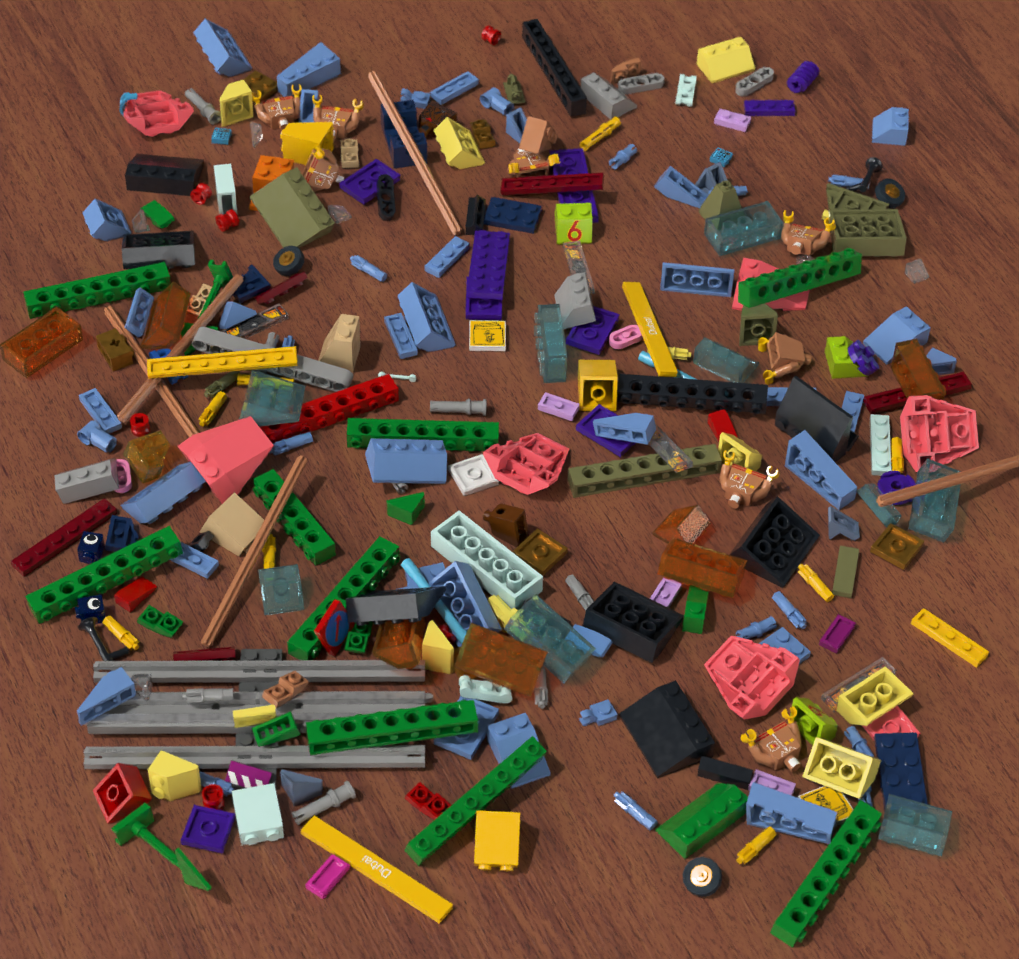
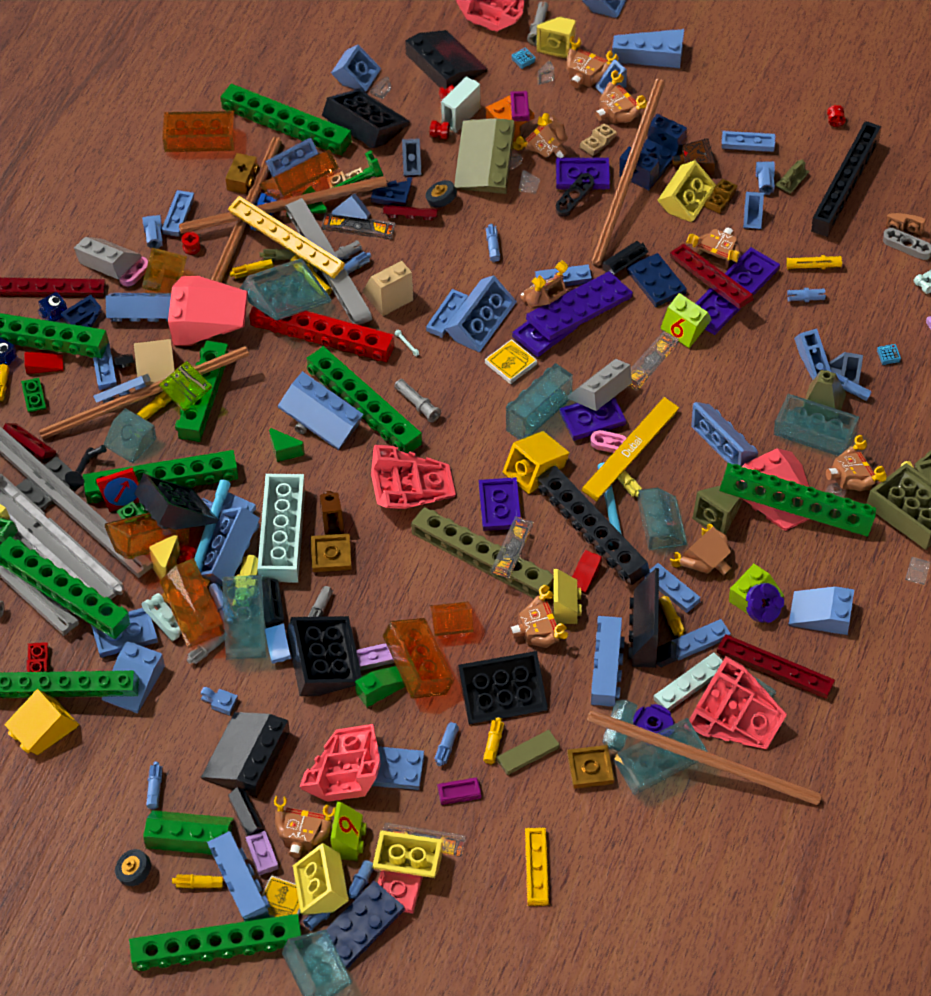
camera: 50 degrees right, 5 degrees up
green slope [140,200,175,229] -> none
pearl gold plate [243,70,278,103] -> none
nougat slope [262,670,309,708] -> none
medium blue piece [269,432,313,455] -> none
yellow slope [280,122,334,165] -> none
medium blue plate [400,89,430,109] -> none
white tile [448,454,499,496] -> none
nougat wedge [519,116,557,154] -> none
lavender plate [538,392,579,421] -> none
light grey slope [581,73,637,120] -> none
medium blue slope [593,413,656,445] -> none
medium blue pin [736,616,777,640] -> none
sand blue slope [828,506,860,541] -> none
clear orange brick [891,339,946,400] -> none
yellow piece [891,437,904,474] -> none
medium blue slope [918,347,957,378] -> none
none -> black piece [65,445,107,488]
none -> medium blue plate [94,374,151,403]
none -> clear neon green tile [159,361,212,412]
none -> sand blue slope [402,138,421,175]
none -> magenta tile [510,91,530,122]
none -> nougat torso [521,260,568,308]

